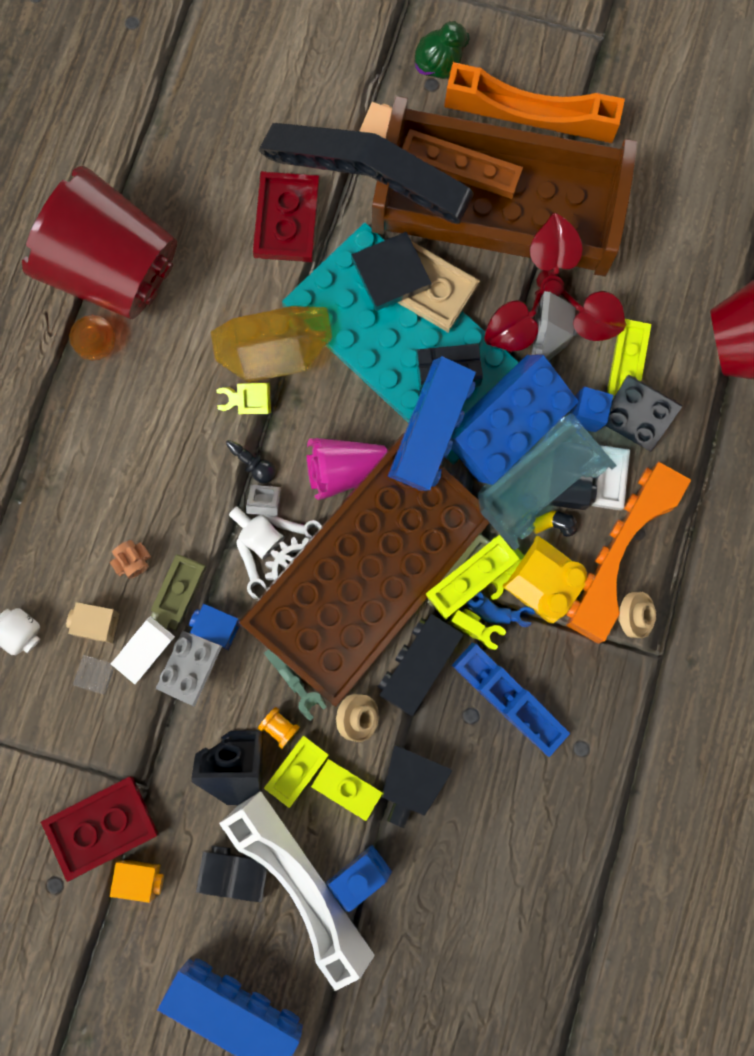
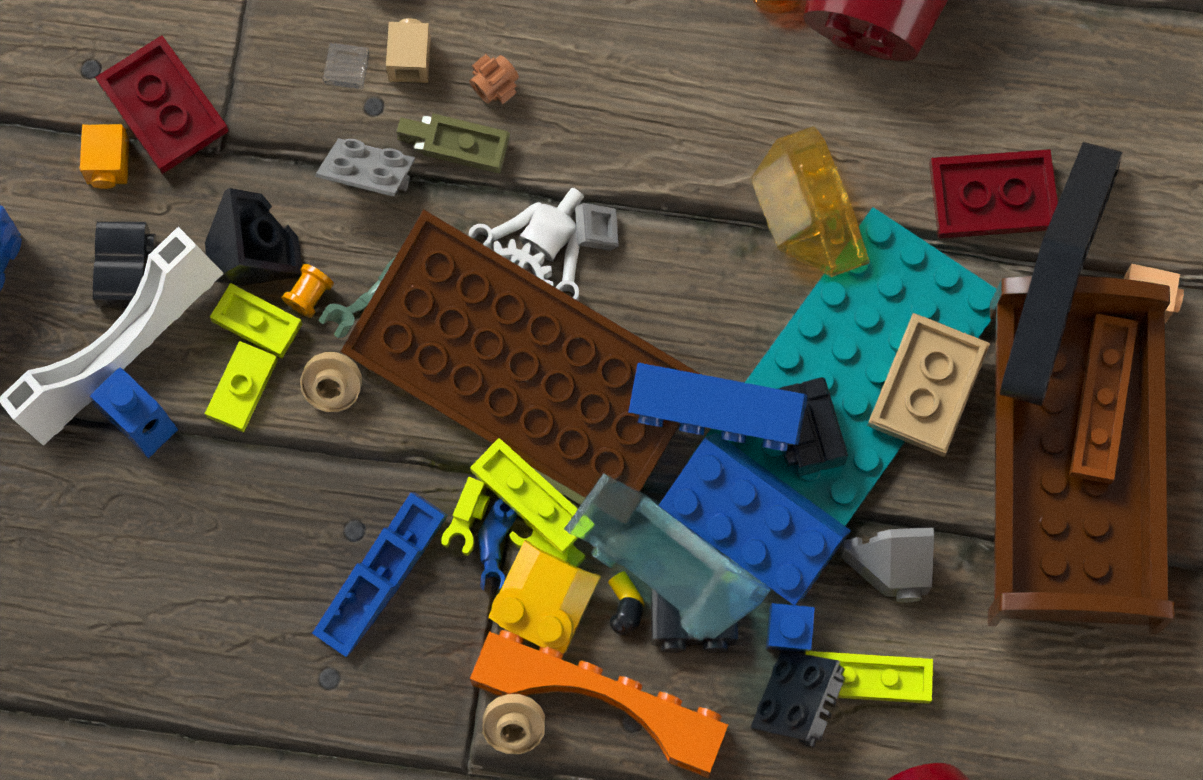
camera: 85 degrees right, 5 degrees down
white tile [111,616,175,684] -> none
blue brick [189,604,240,651] -> none
neon yellow plate [217,382,271,414] -> none
black bar [226,440,276,484] -> none
dark pink cone [307,438,387,500] -> none
black tile [351,232,432,311] -> none
black brick [378,614,463,717] -> none
black torso [382,745,452,828] -> none
dark red plant [485,213,626,351] -> none
white tile [591,445,630,511] -> none

